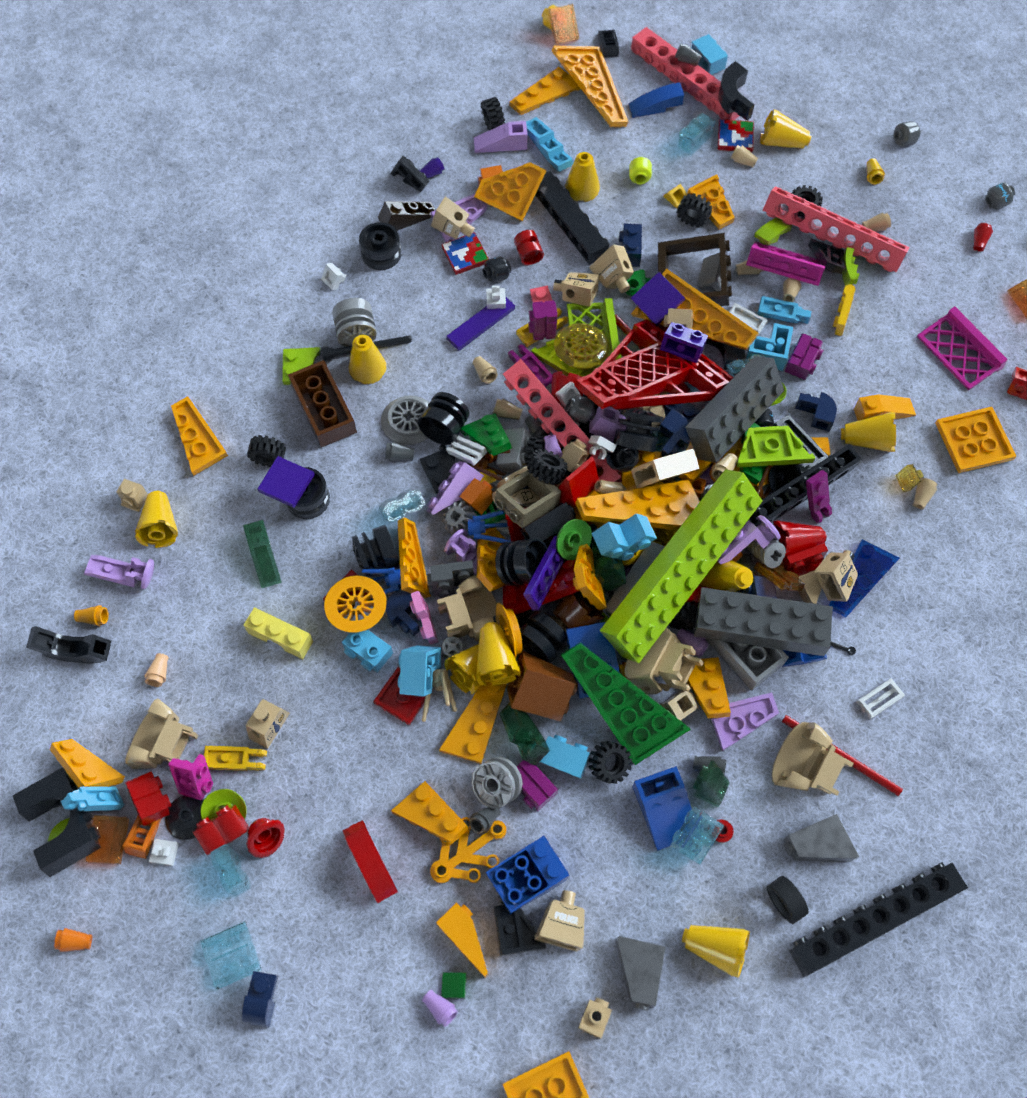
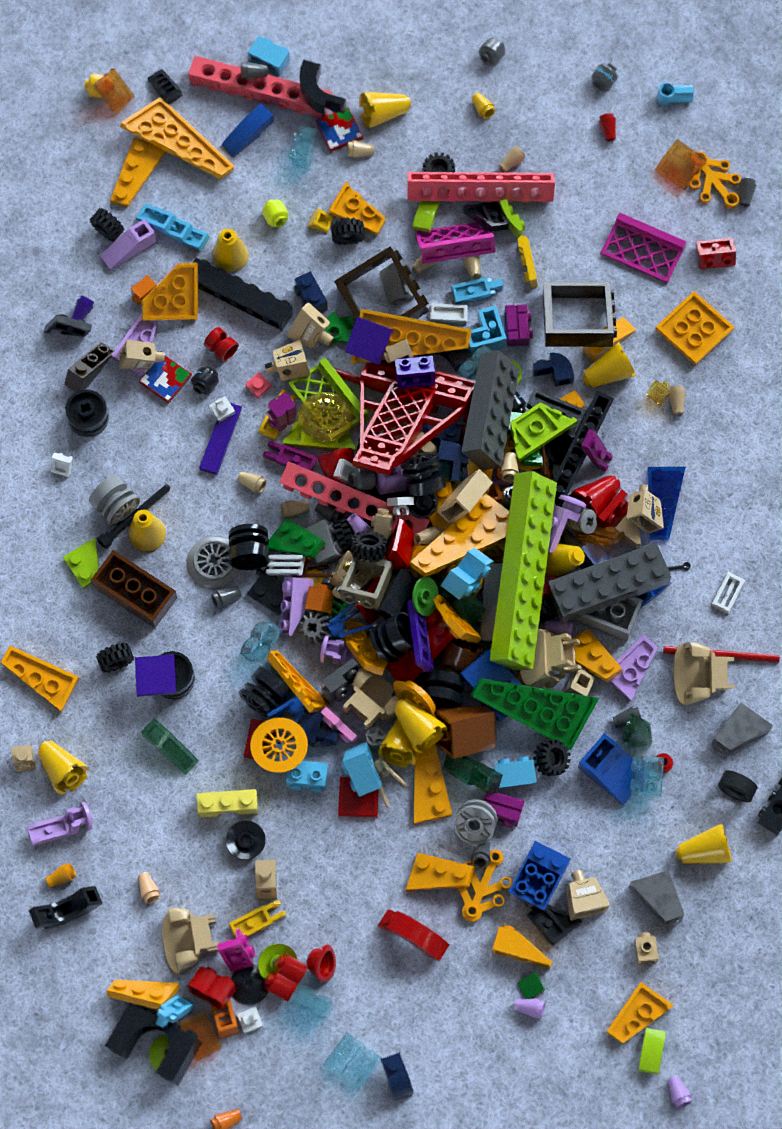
camera: 30 degrees left, 5 degrees up
none -> black dish [226,820,266,860]
none -> dark brown window [543,282,617,347]

